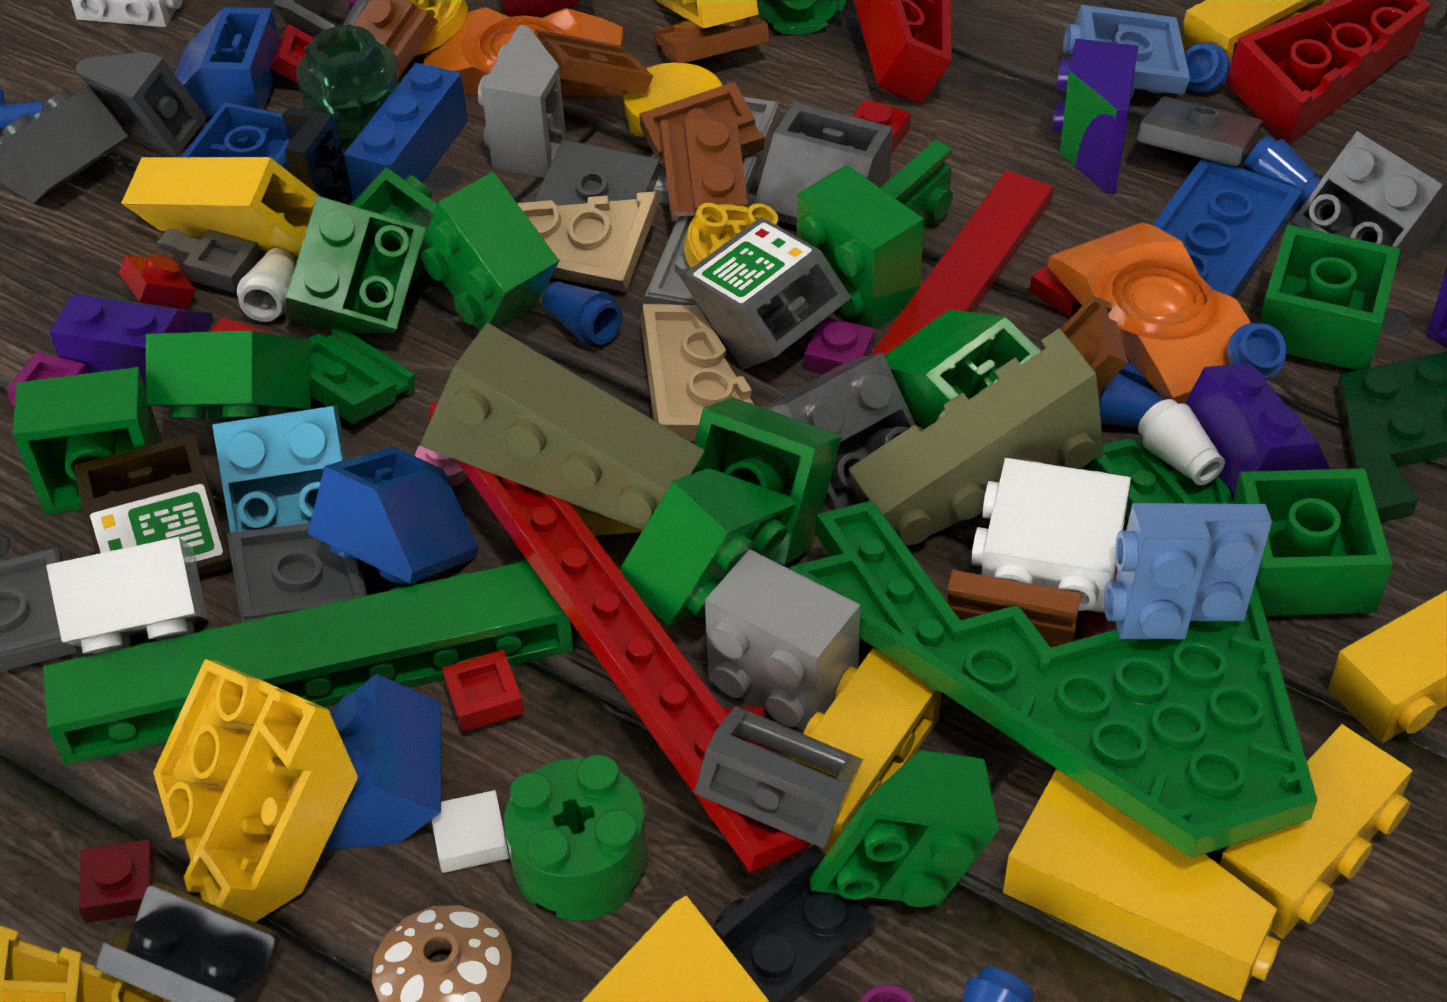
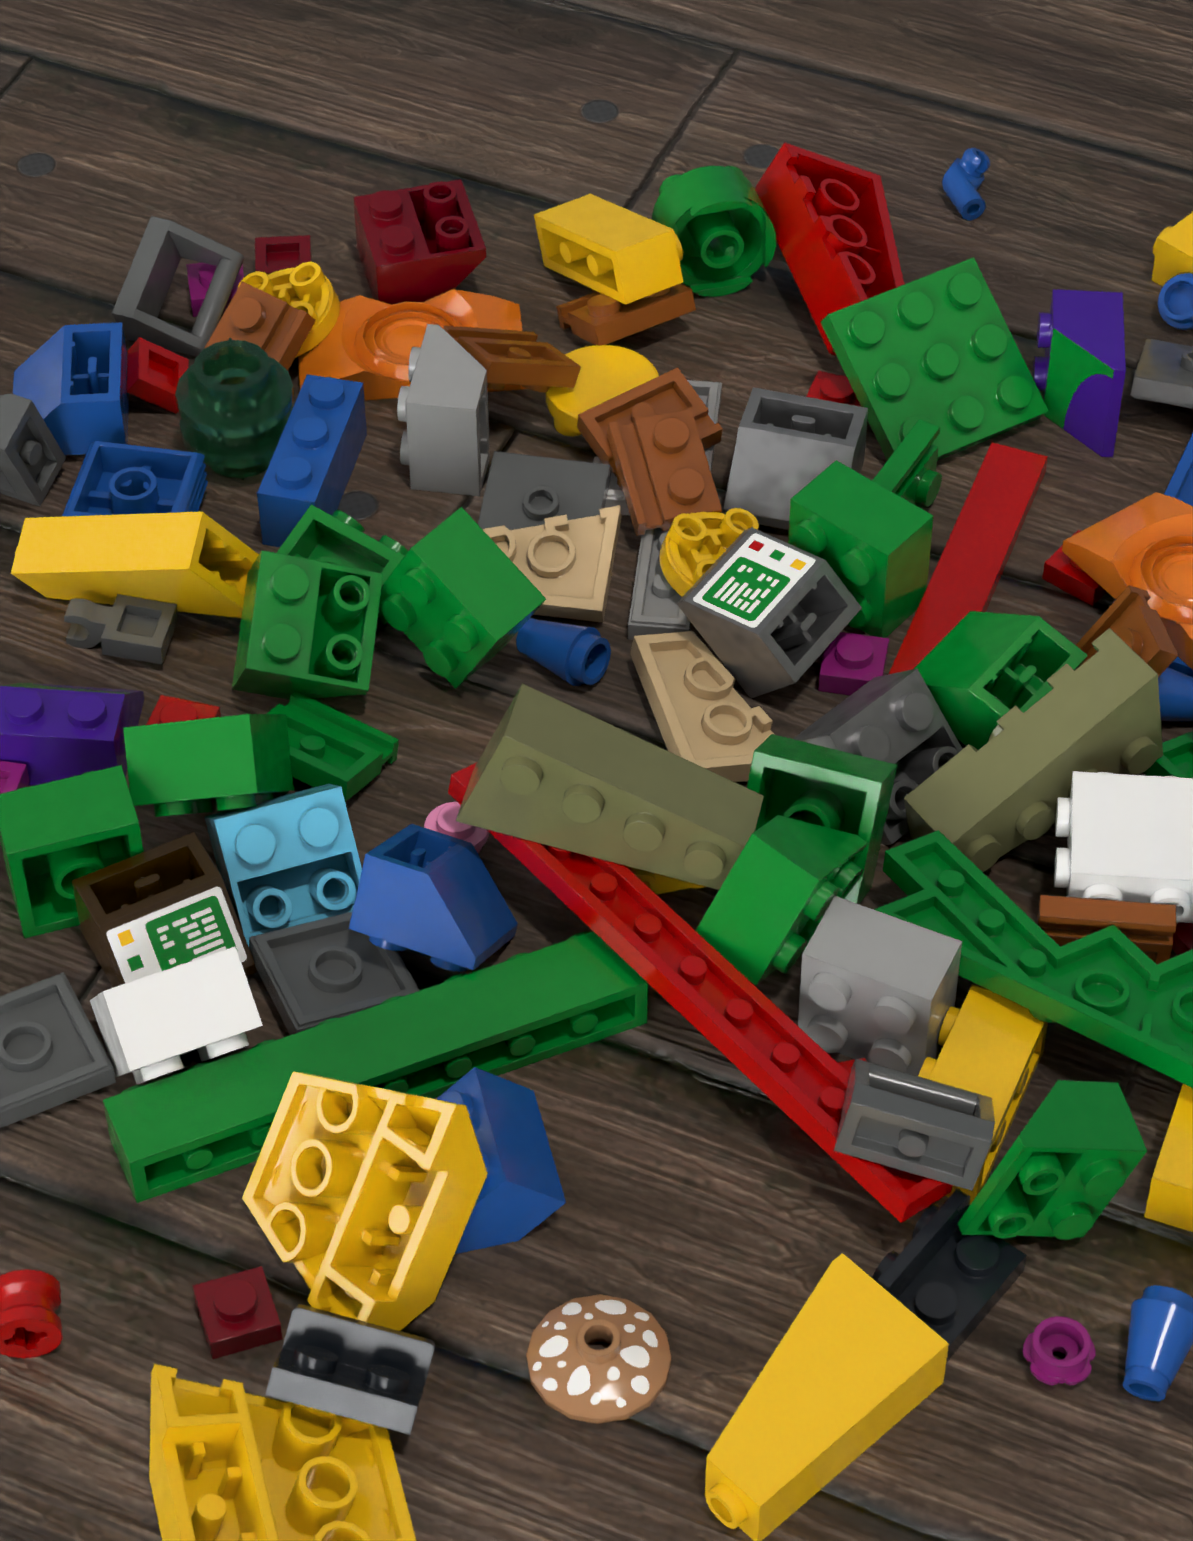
camera: 10 degrees left, 0 degrees up
red plate [119,254,196,308] -> none
white cone [237,248,296,322] -> none
black bracket [282,107,353,205] -> none
white tile [432,790,509,873] -> none
red plate [442,649,524,732] -> none
green brick [504,754,648,921] -> none
medium blue plate [1063,5,1190,98] -> none
none -> green plate [820,257,1049,461]

